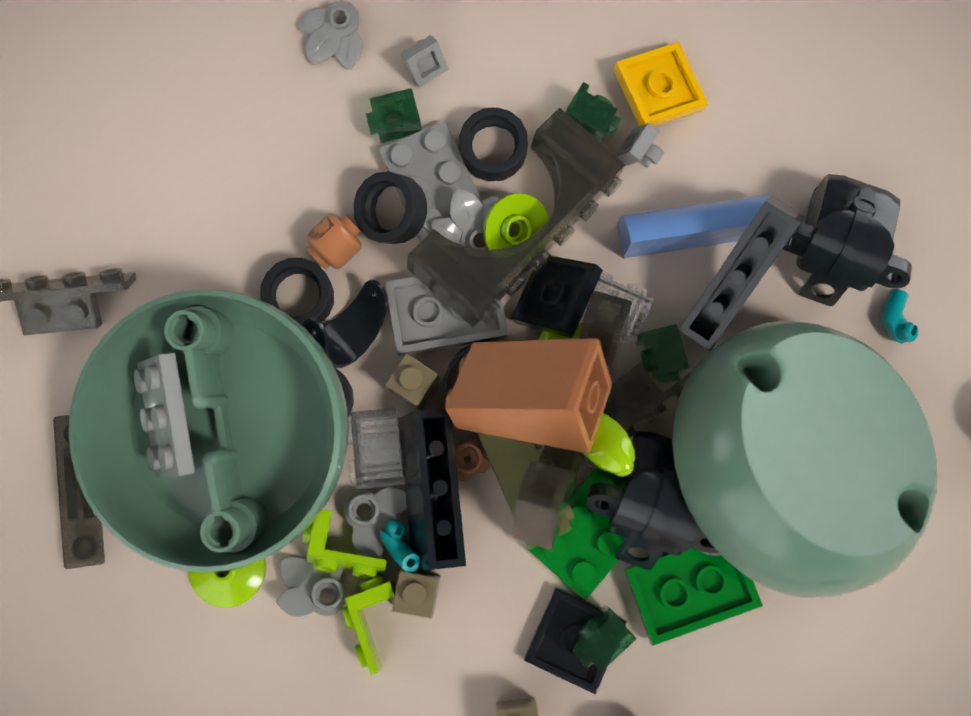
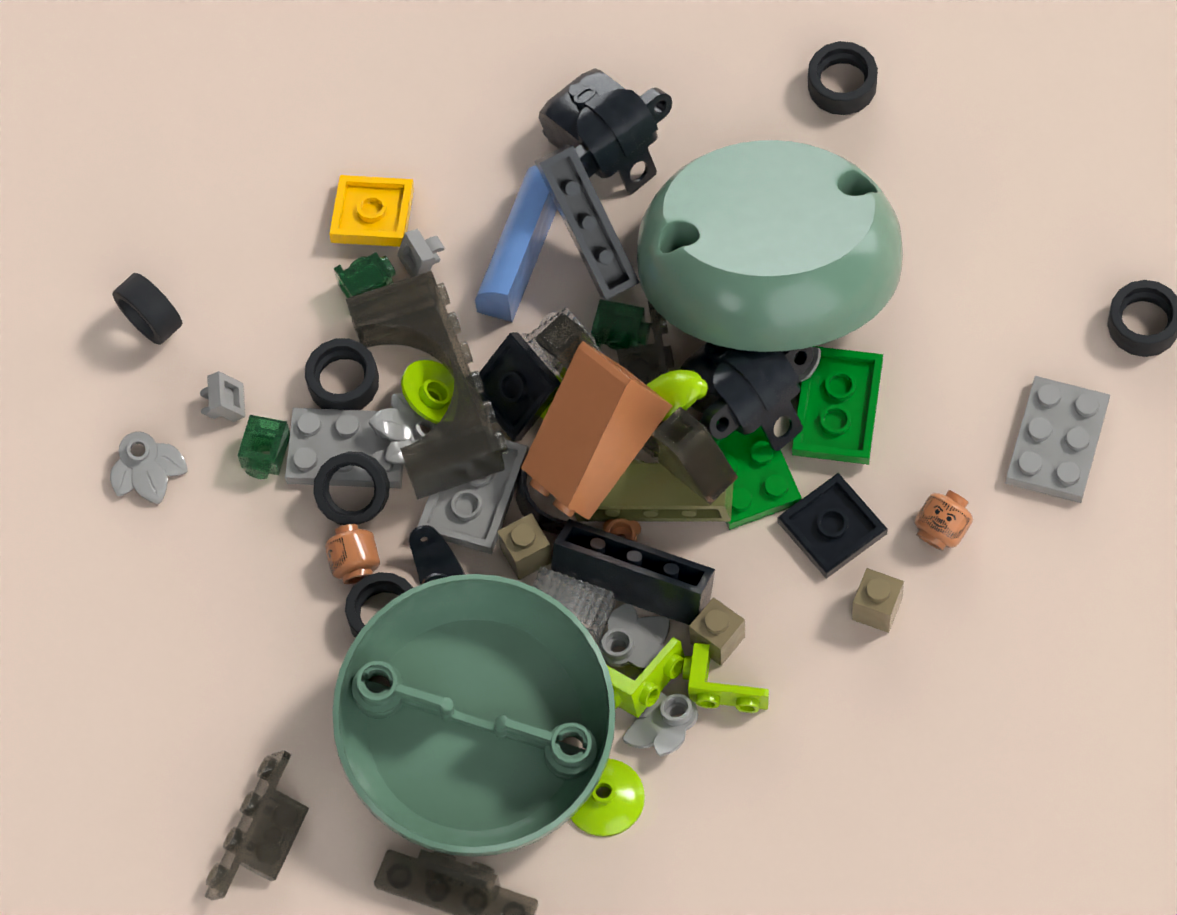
camera: 55 degrees left, 15 degrees down
light grey plate [134,353,195,477] -> none
teal arm [380,519,420,572] -> none
clear green brick [571,605,637,672] -> none
teal arm [881,289,919,344] -> none

